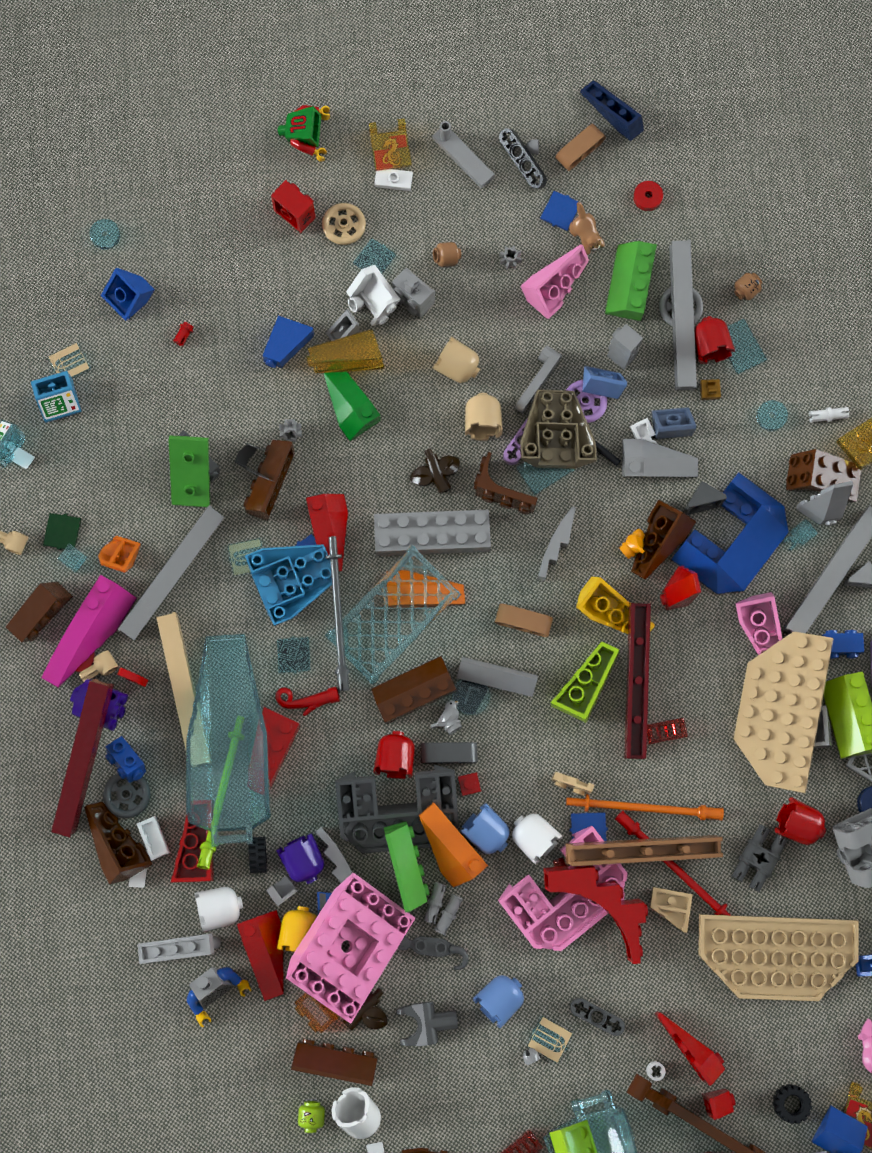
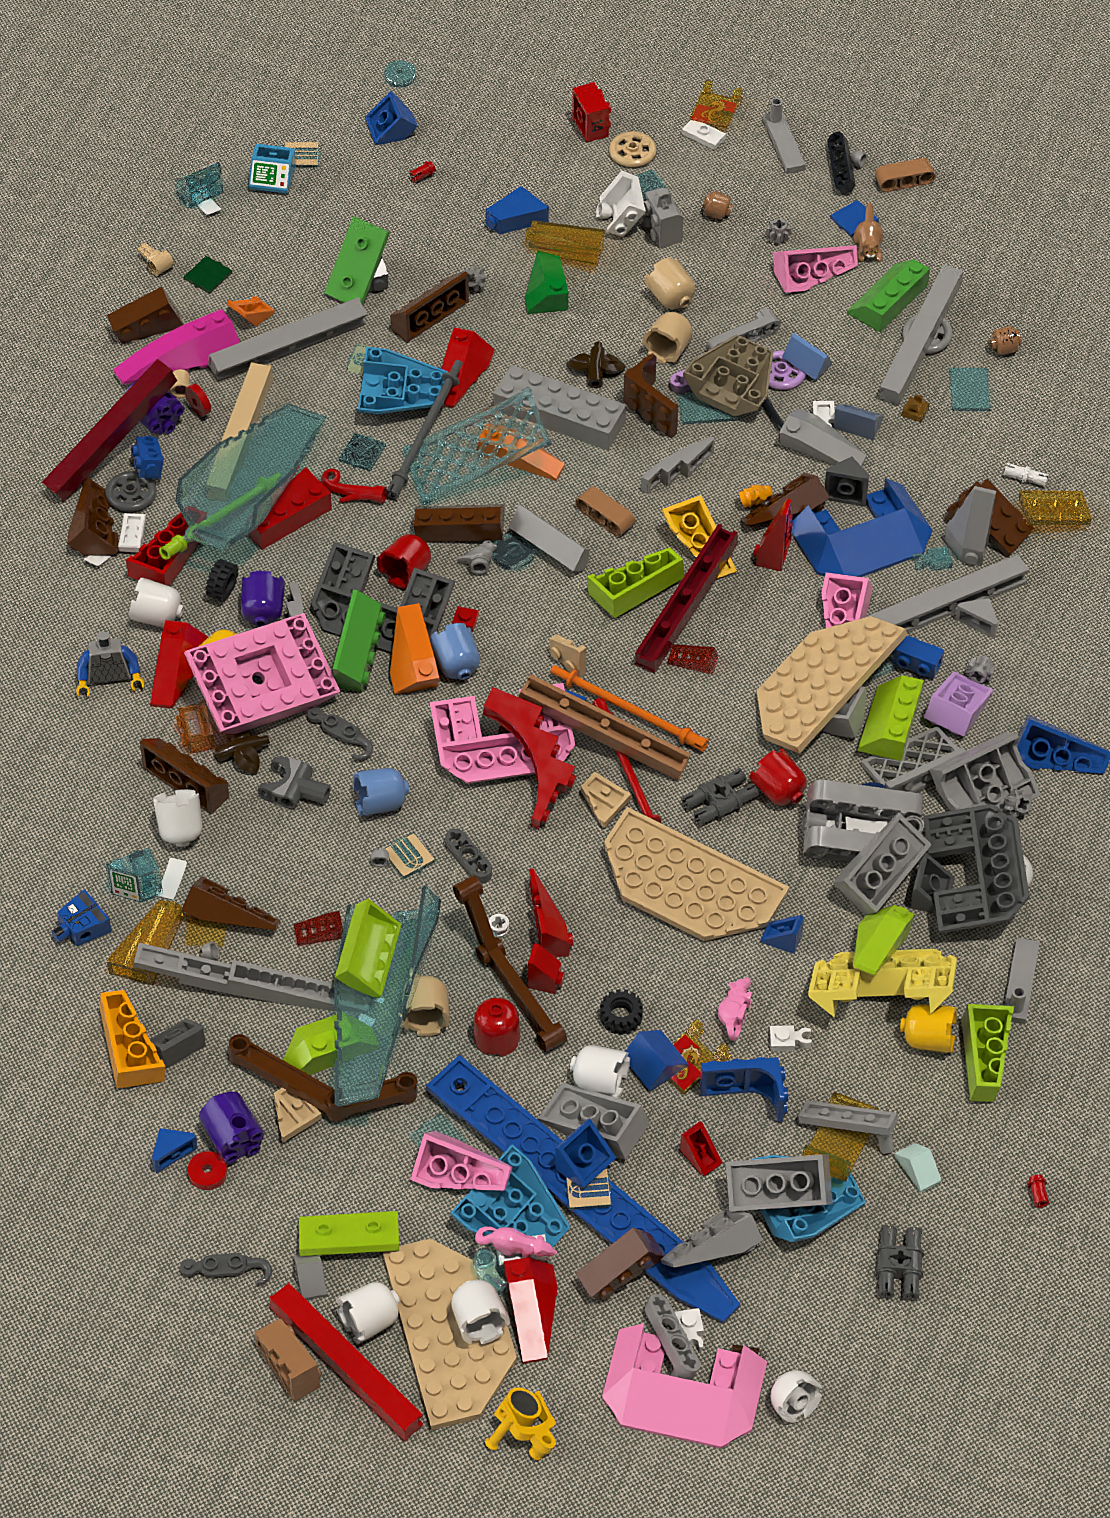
camera: 30 degrees right, 25 degrees down
clear light blue panel [58,543,88,573] -> none
light grey piece [138,933,221,964] -> none
dark grey piece [235,442,275,482] -> none
light grey panel [266,876,298,906] -> none
torso [278,105,330,162] -> none
lime head [298,1101,325,1133] -> none
light grey slope [326,309,360,348] -> none
dark grey beam [421,742,478,764] -> none
light grey pin [423,882,447,924] -> none
light grey pin [434,893,464,935] -> none
white cylinder [512,813,563,865] -> none
dark blue slope [580,80,644,141] -> none
light grey brick [607,324,643,370] -> none
red piece [633,181,663,211] -> none
red cylinder [694,316,735,364] -> none
clear light blue piece [756,400,788,431] -> none

